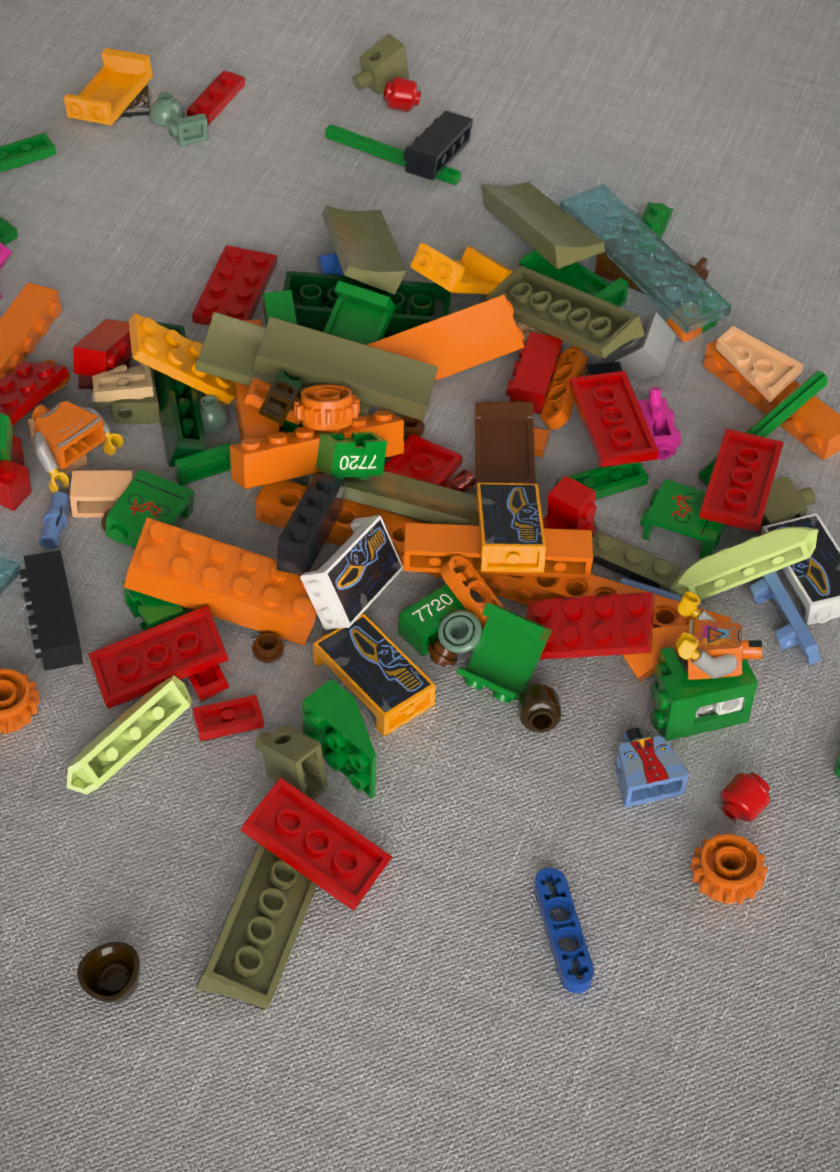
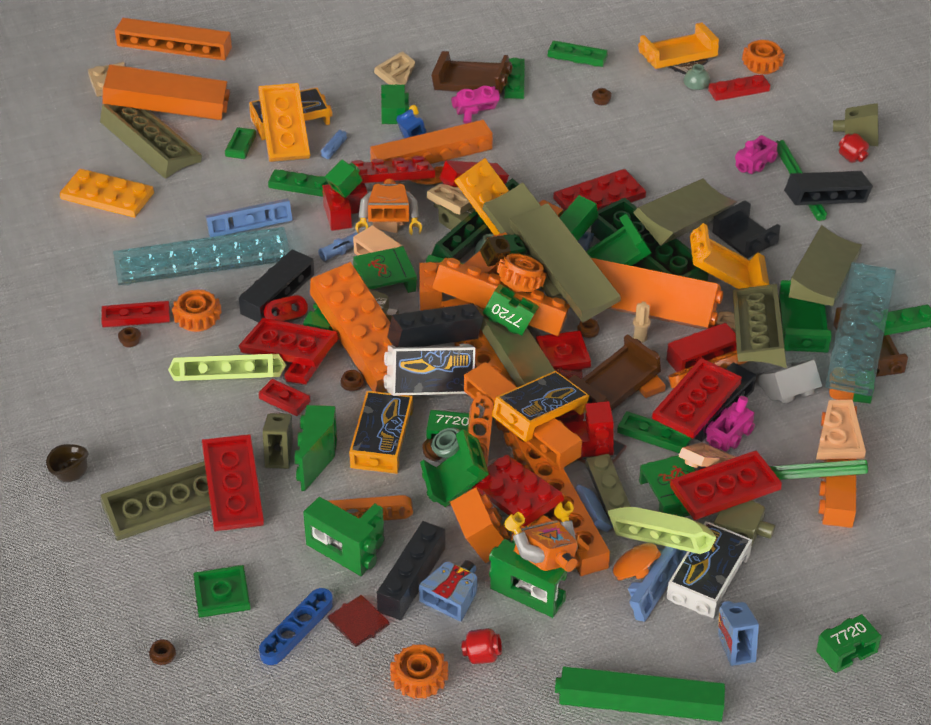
camera: 50 degrees right, 5 degrees down
sand green bracket [168,111,209,146] -> none
dark brown head [518,684,562,733] -> none
none -> reddish brown plate [149,639,176,665]
none -> green tile [193,565,251,618]
none -> red plate [264,295,308,322]
none -> green brick [303,496,385,576]
none -> clear red piece [328,595,390,647]
none -> orange beam [329,495,413,521]
none -> black brick [377,521,445,620]
none -> orange brick [419,262,442,311]
none -> orange brick [450,488,511,564]
none -> reddish brown plate [592,88,612,105]
none -> orange dish [613,543,661,580]
none -> tan axle [633,301,651,343]
none -> light nougat wing [679,442,736,468]
none -> black panel [712,200,781,259]
none -> dark pink brick [735,135,778,174]
none -> orange gear [742,40,785,74]

